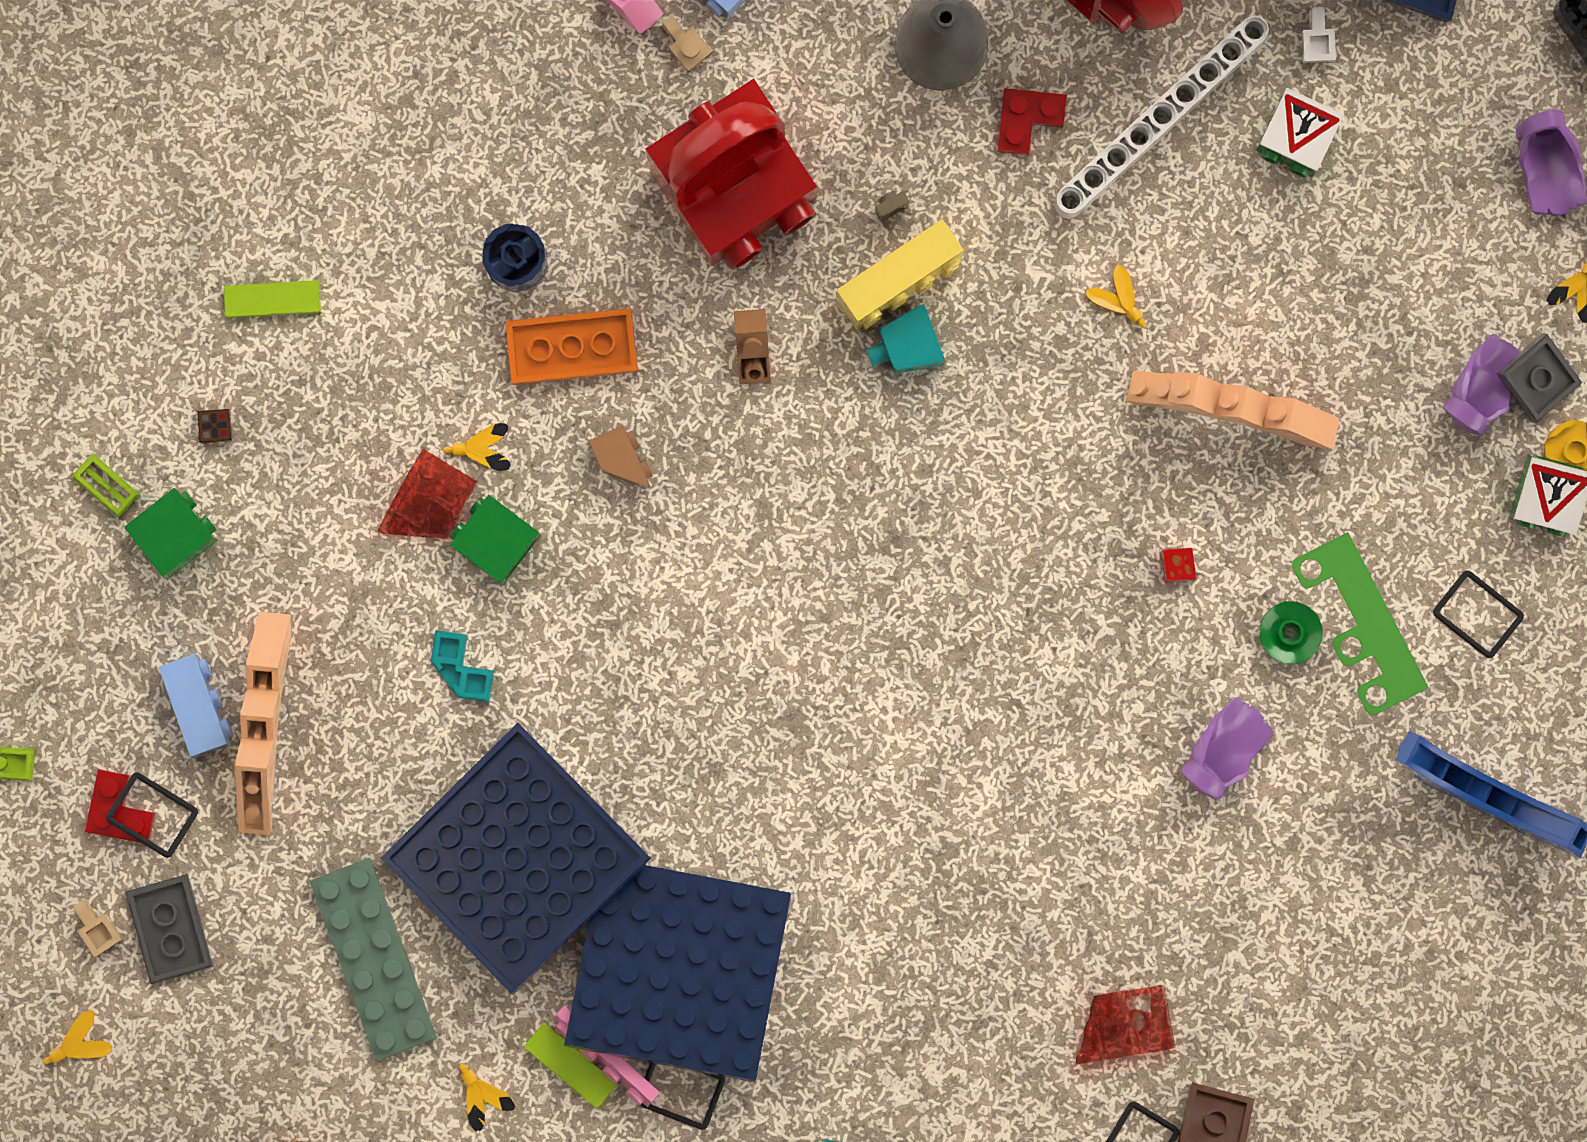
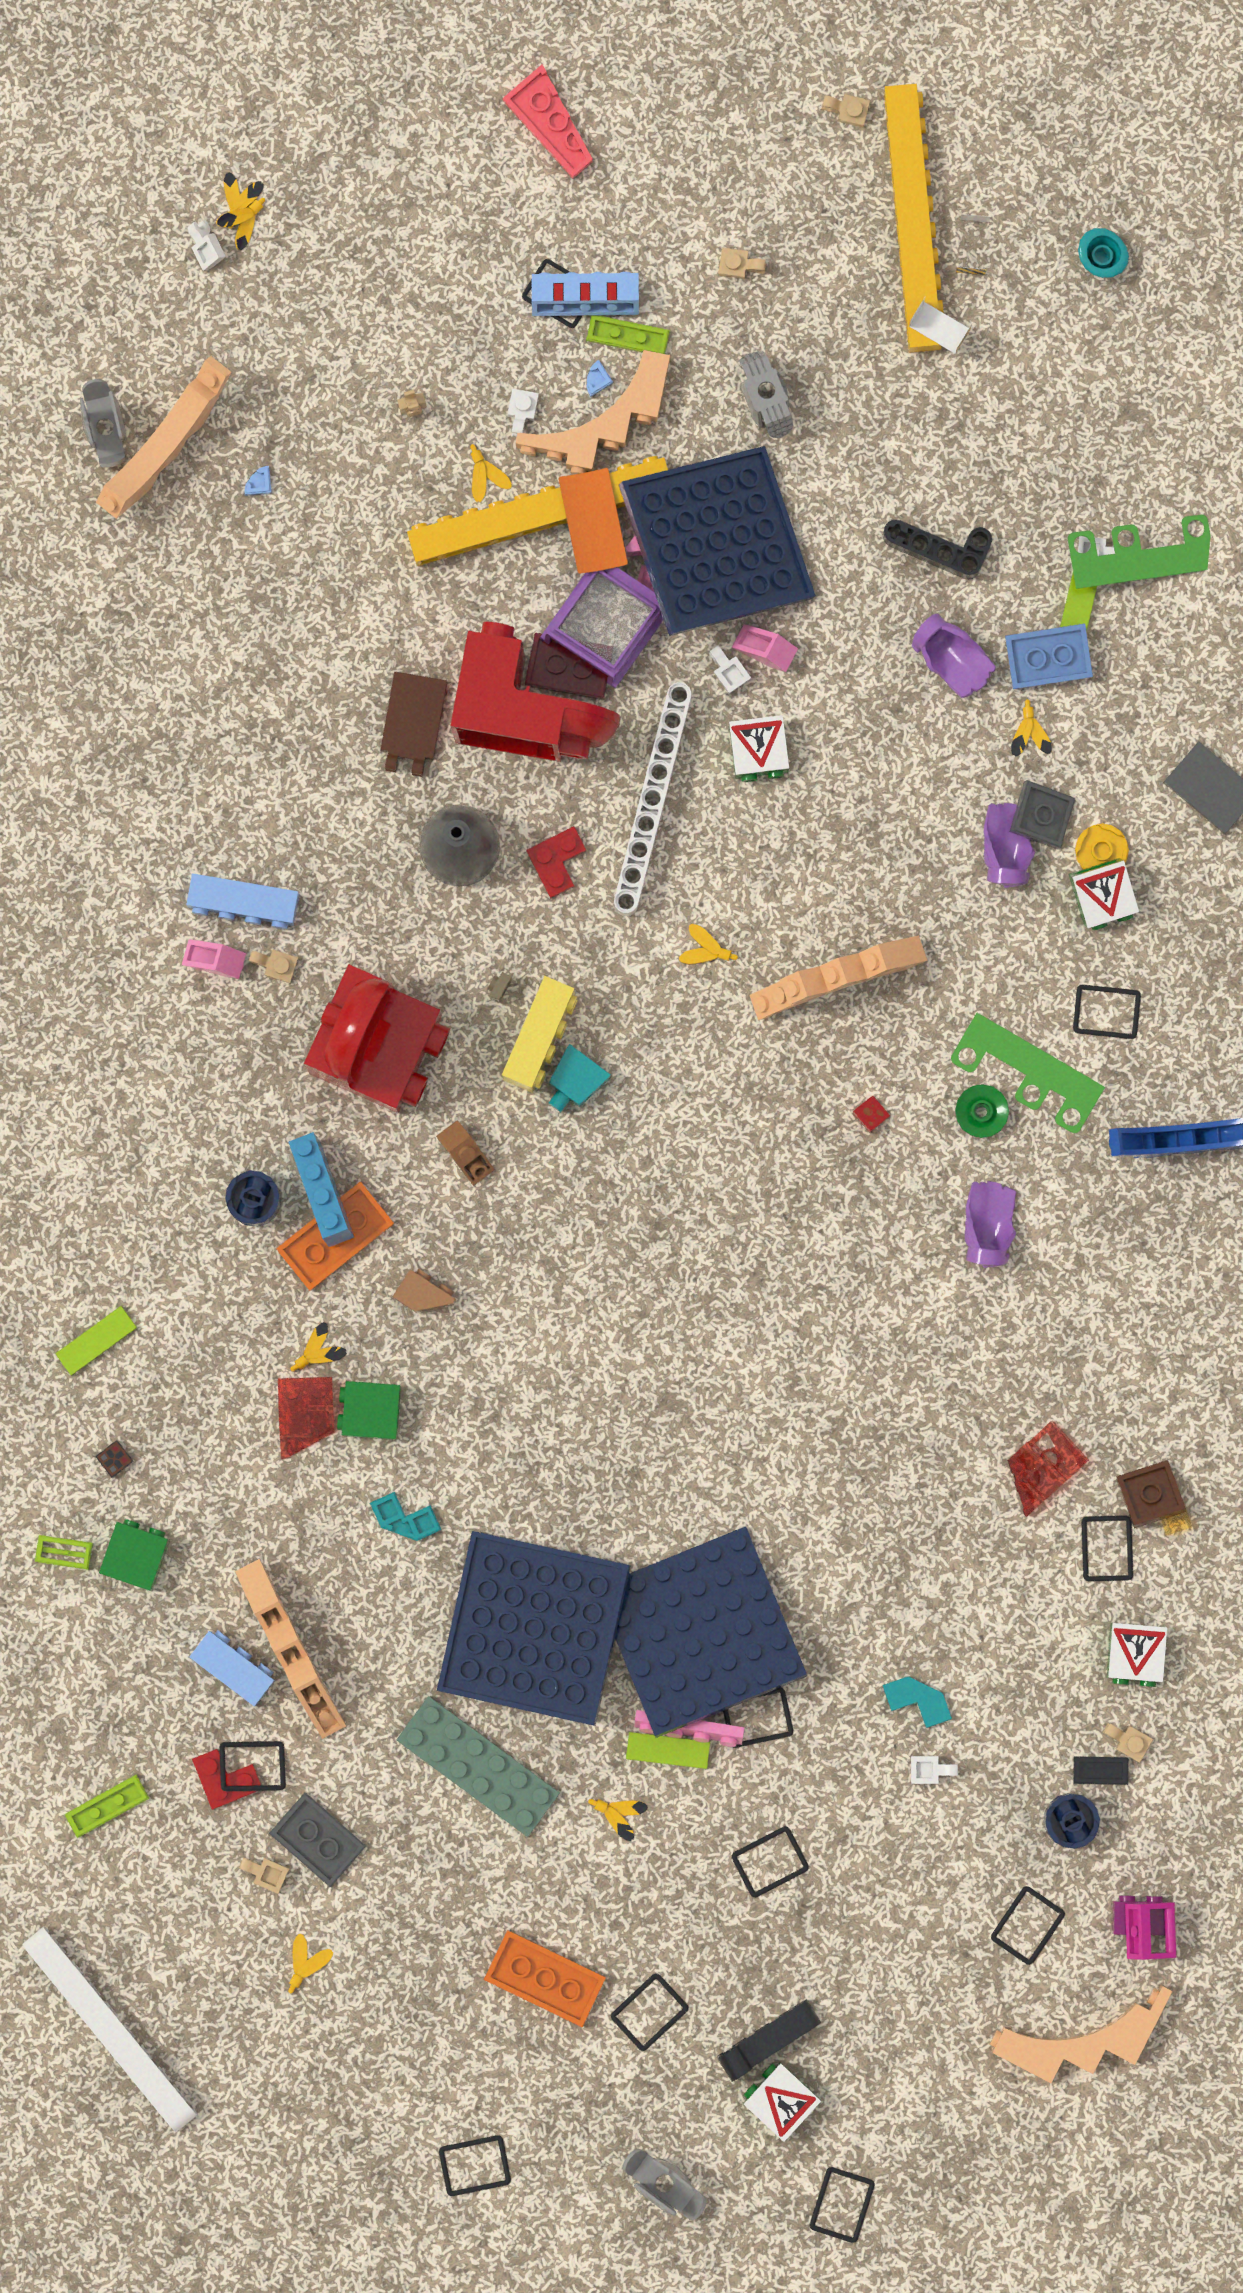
camera: 30 degrees left, 0 degrees up
none -> dark azure brick [289,1132,354,1247]
none -> bright pink slope [732,624,798,672]

